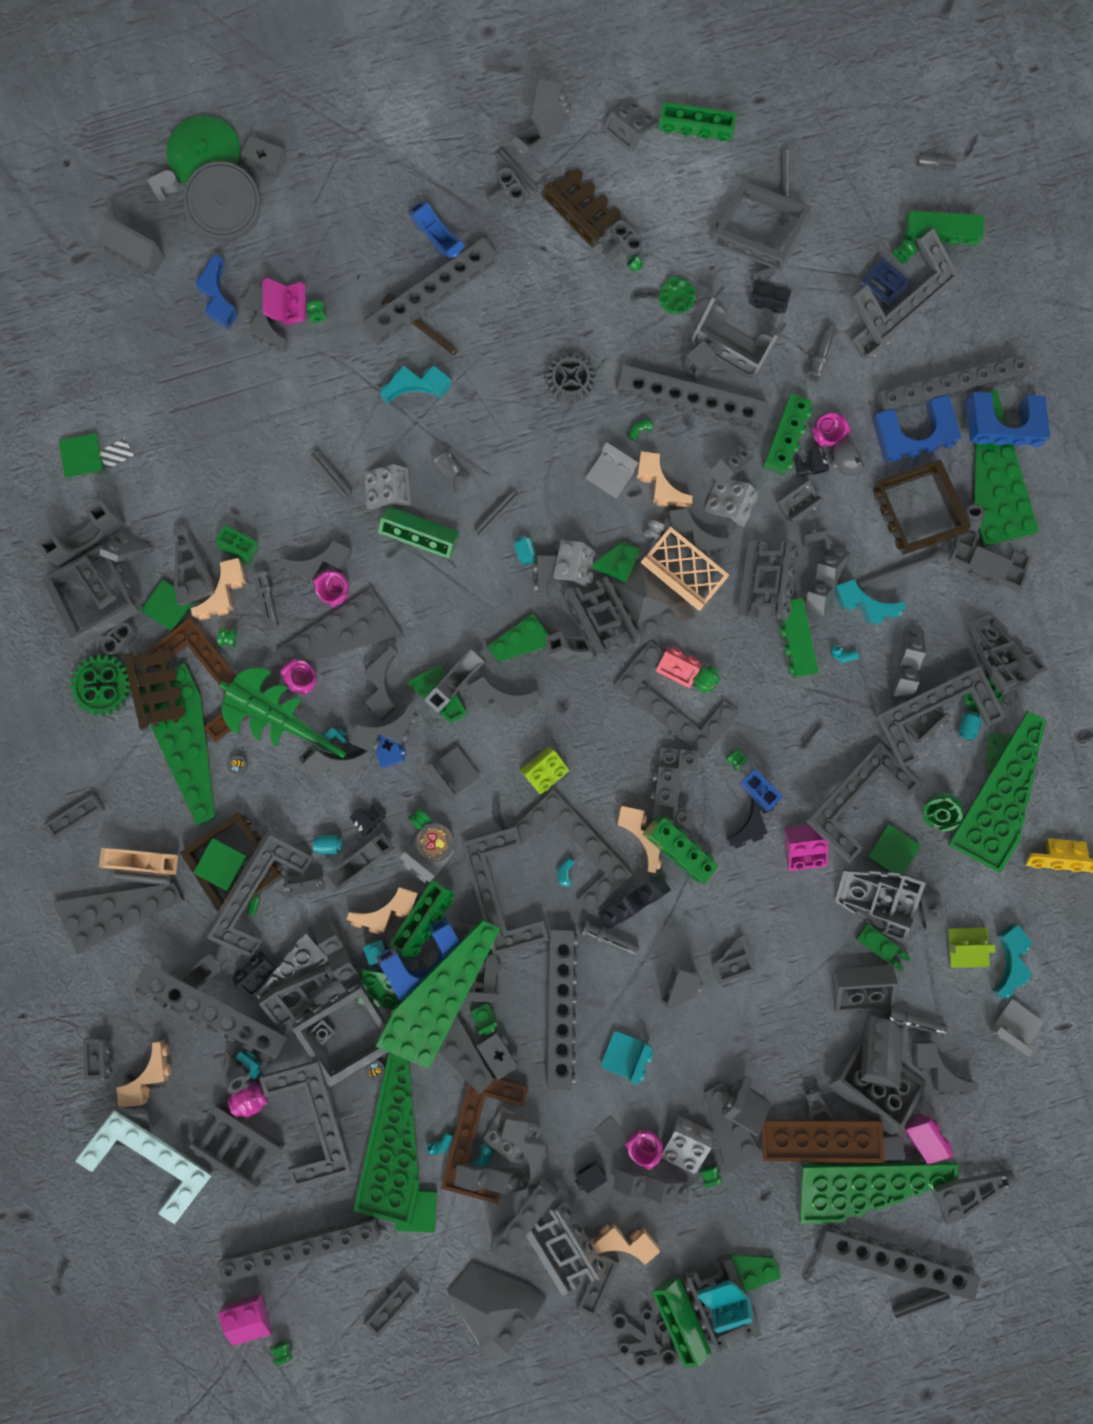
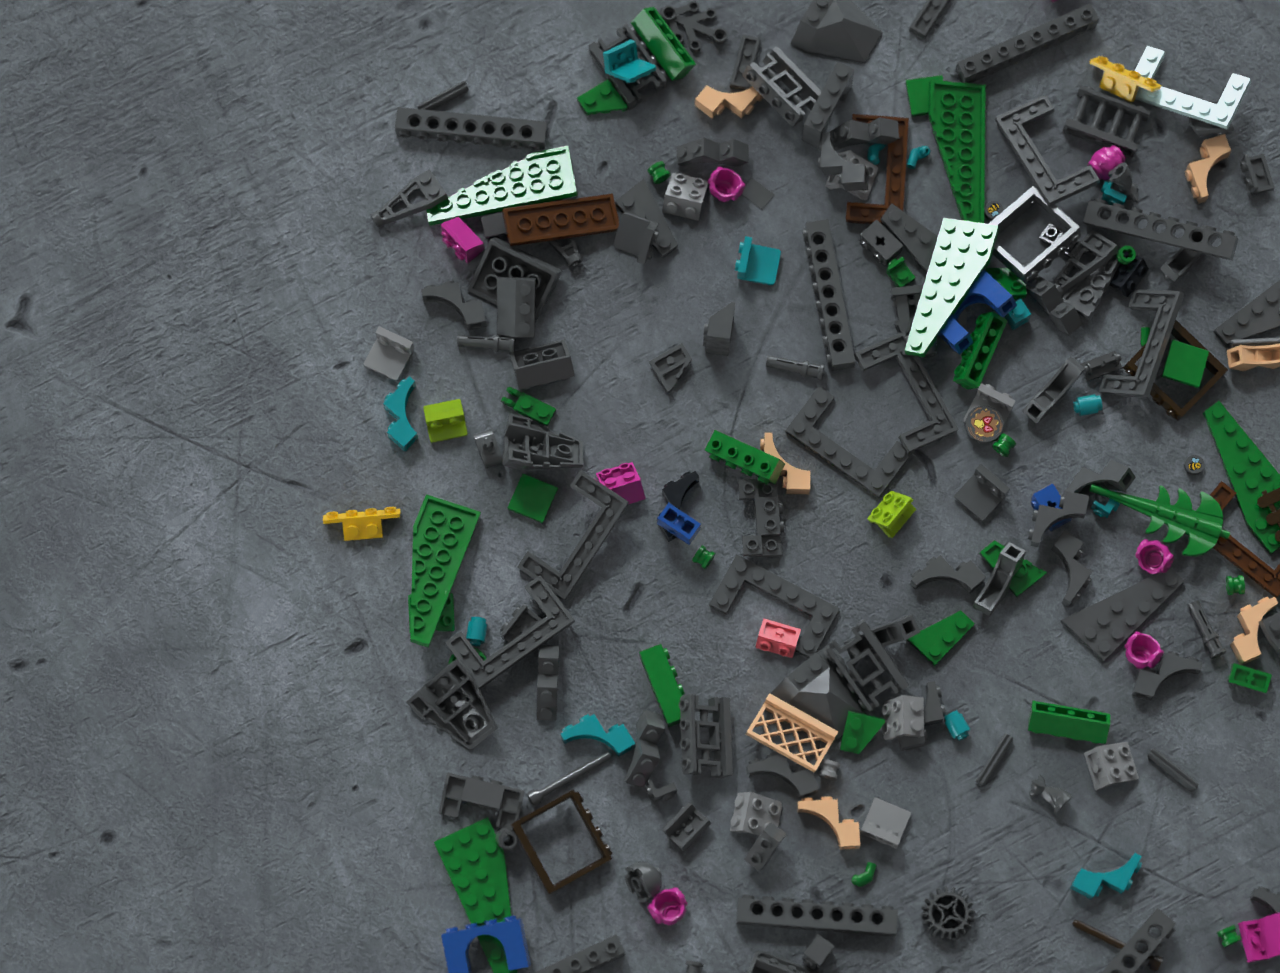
camera: 170 degrees right, 10 degrees down
light nougat arch [347,887,419,934] -> none
black piece [350,802,386,836] -> none
teal arm [557,857,575,887] -> none
black brick [575,1160,607,1194] -> none
black arch [598,874,671,929] -> none
green head [693,665,721,694] -> none
green brick [763,393,813,475] -> none
black piece [795,447,830,476] -> none
teal arm [831,645,859,663] -> none
blue arch [872,395,961,462] -> none
green cylinder [922,792,963,832] -> none
none -> yellow bracket [1089,56,1161,102]
none -> green bush [1117,246,1136,264]

